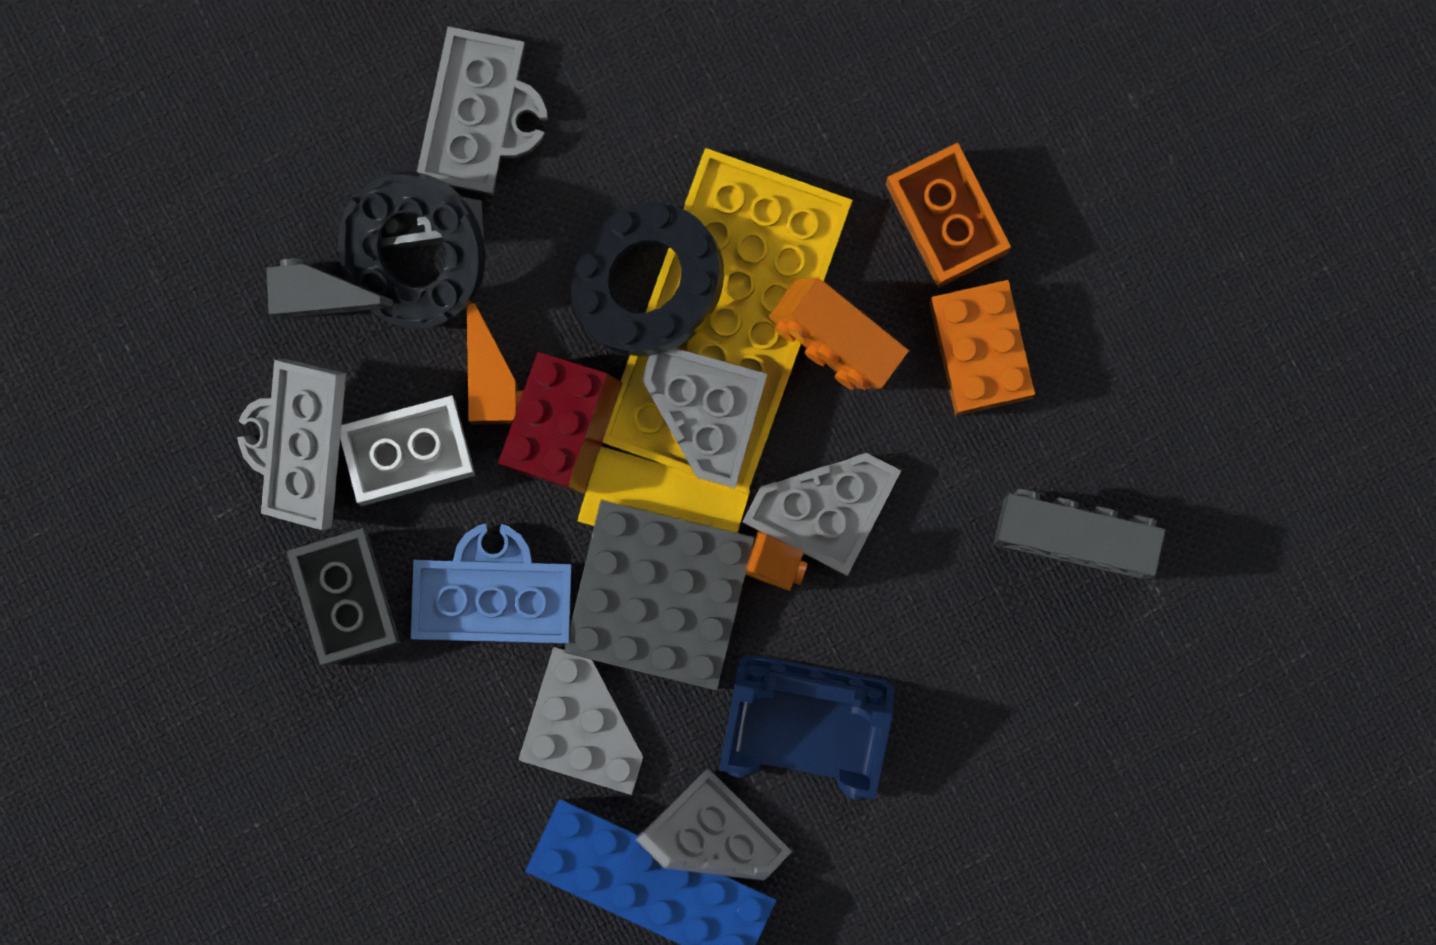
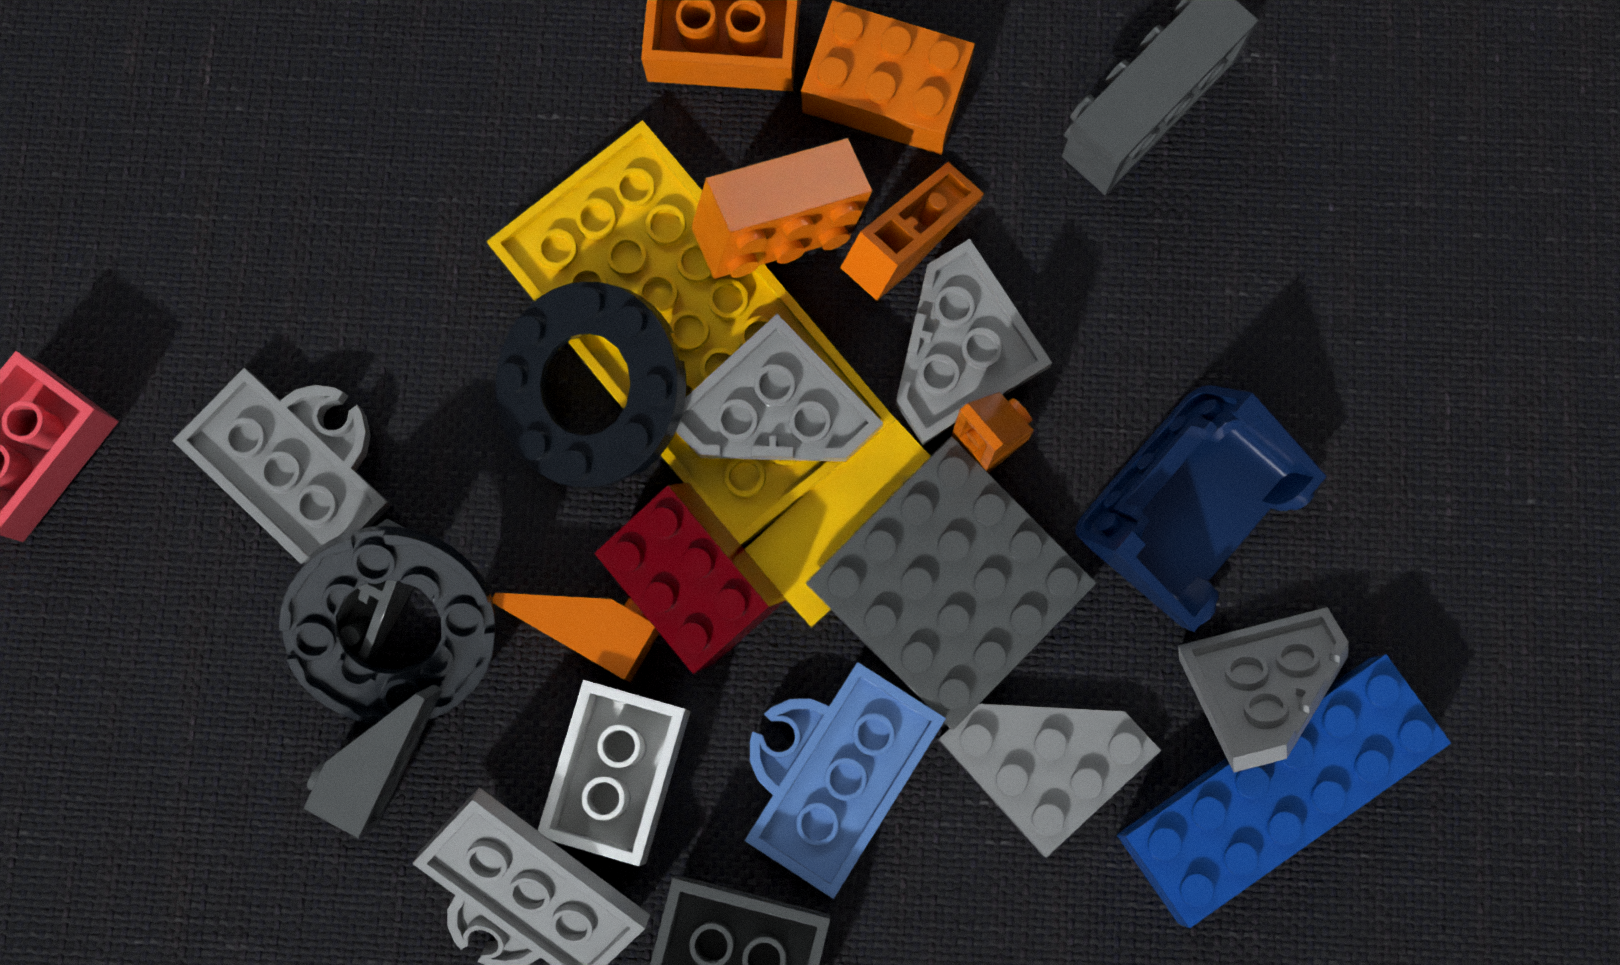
camera: 55 degrees left, 5 degrees down
none -> orange slope [840,162,984,301]

